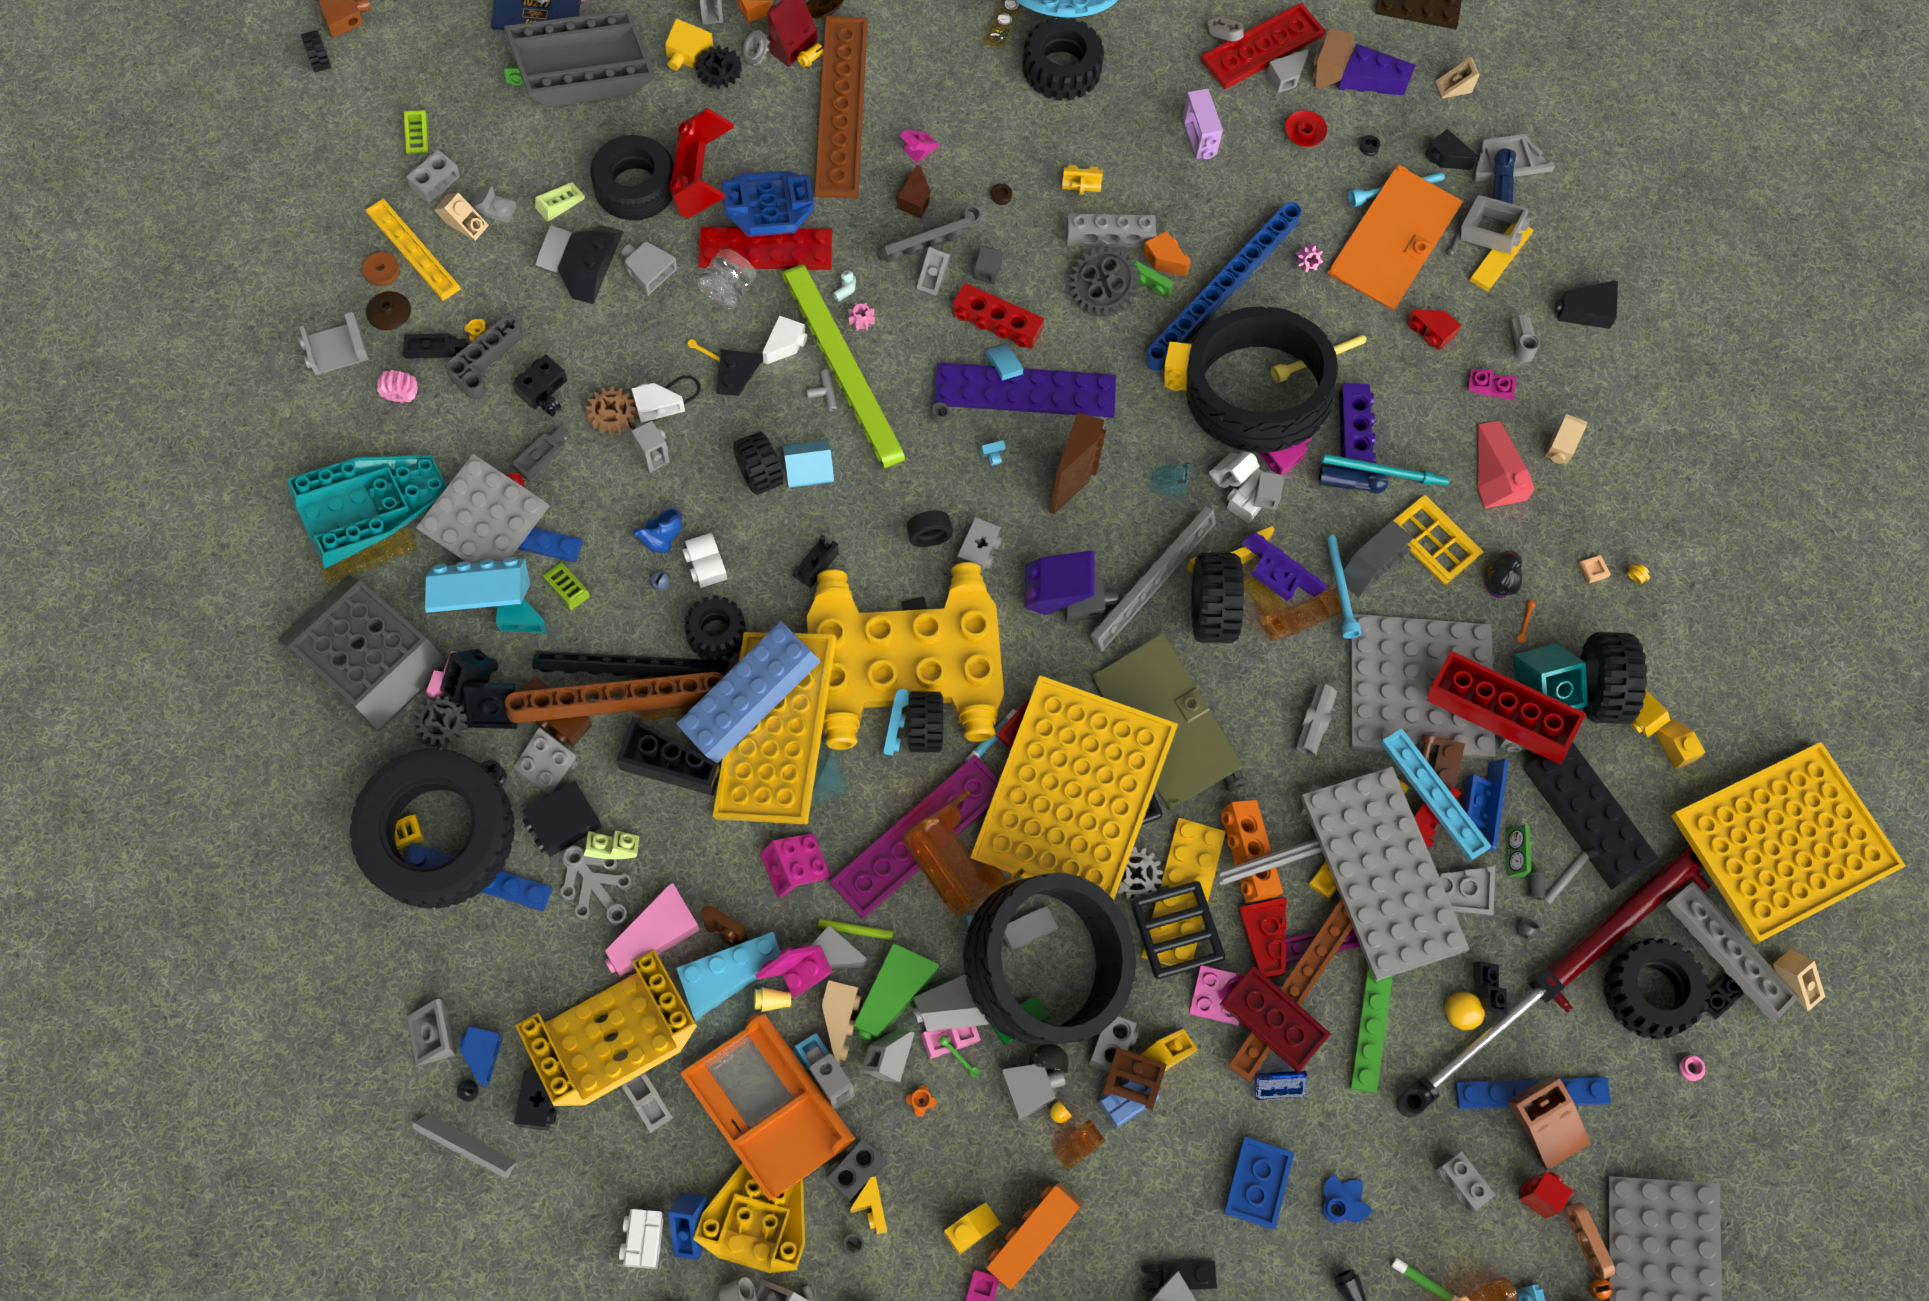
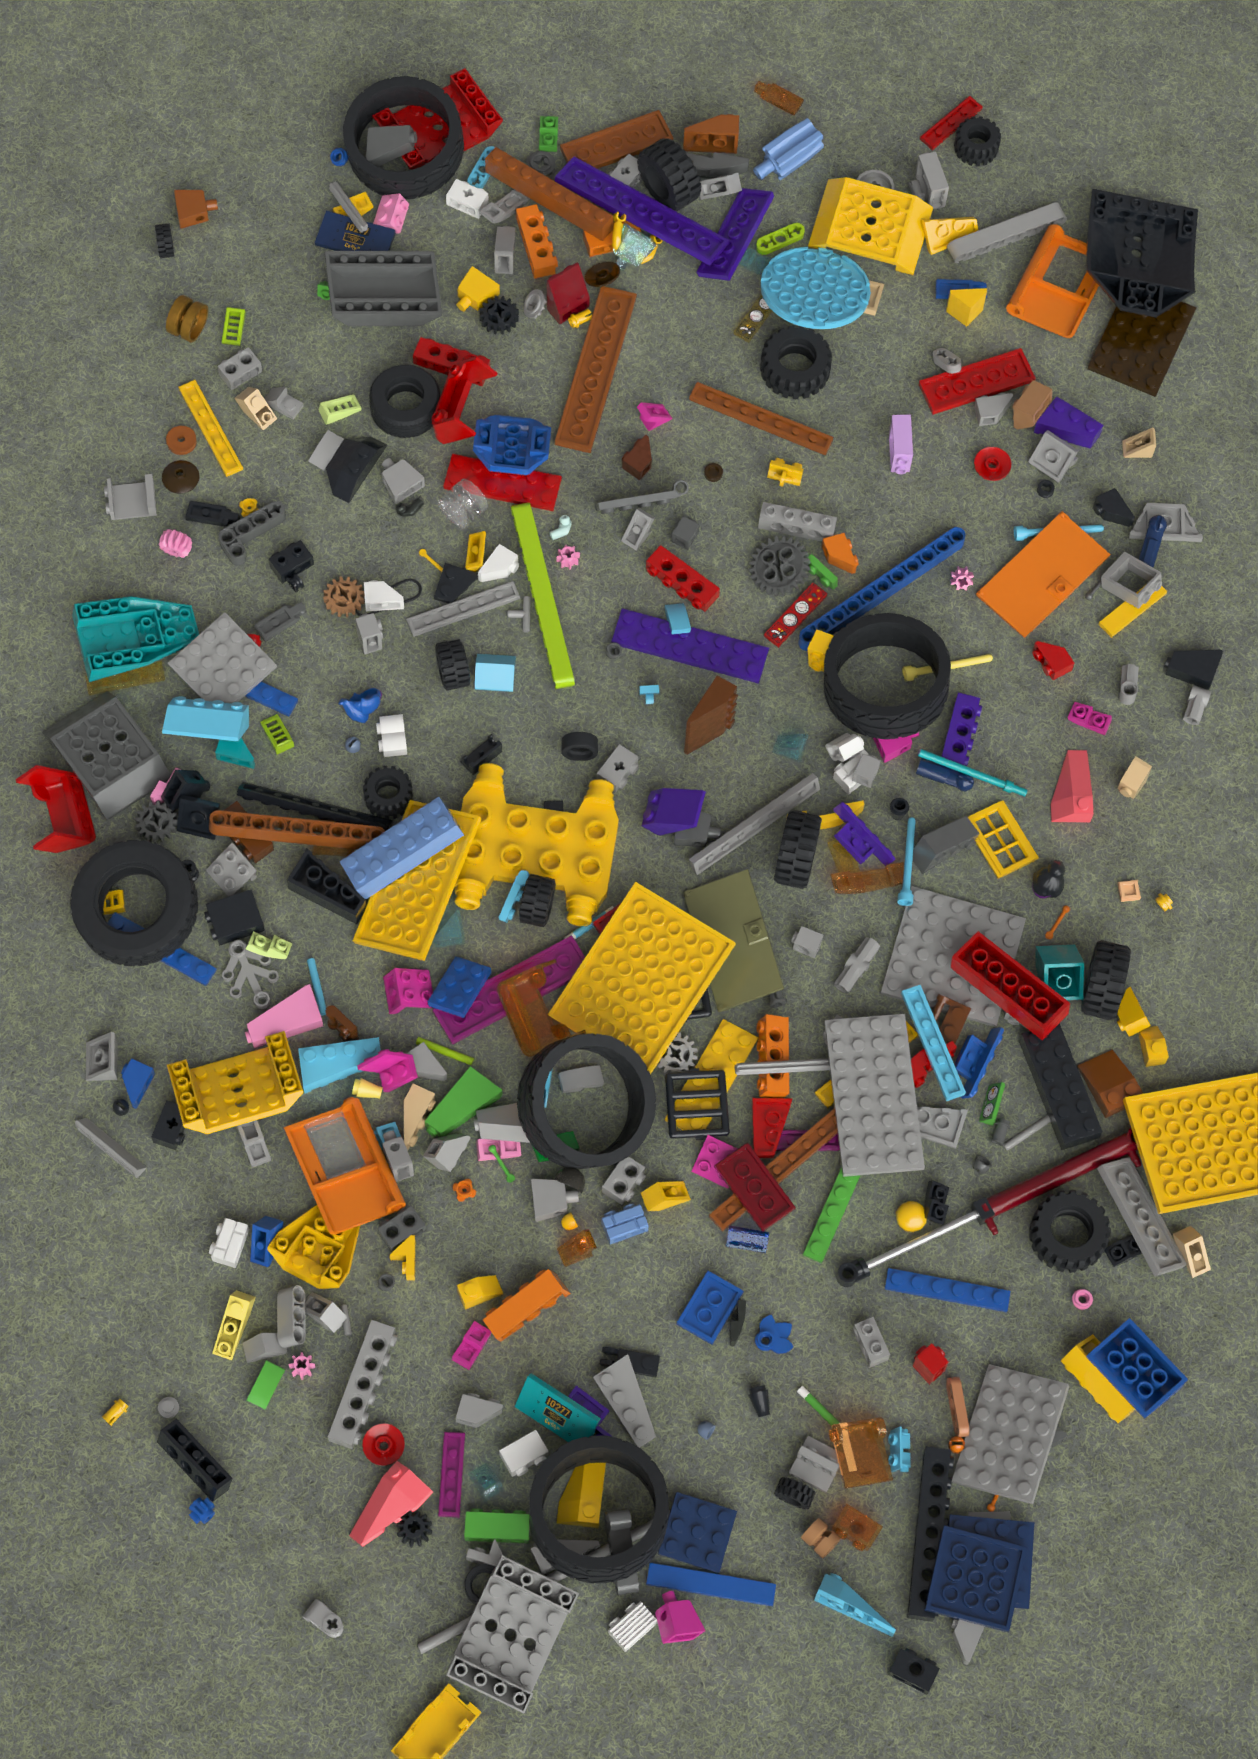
camera: 15 degrees right, 0 degrees up
reddish brown plate [1103,1048,1167,1110] -> none
slope [1506,1075,1591,1170] -> none
none -> red windscreen [15,765,96,853]
none -> pearl gold wheel [166,295,208,343]
none -> medium azure bar [307,958,326,1016]
none -> pearl dark grey arm [396,498,424,517]
none -> light grey tile [406,581,520,637]
none -> red brick [413,337,490,387]
none -> blue plate [428,956,492,1018]
none -> yellow slope [465,531,486,572]
none -> dark orange plate [689,382,834,456]
none -> pearl dark grey slope [729,1300,746,1346]
none -> red tile [764,583,828,648]
none -> light grey brick [791,926,824,958]
none -> black cone [890,798,909,820]
none -> light grey bracket [1028,430,1079,483]
none -> yellow slope [1061,1334,1135,1423]
none -> dark orange slope [1077,1050,1144,1118]
none -> blue slope [1086,1318,1188,1419]
none -> light grey piece [1183,685,1212,725]

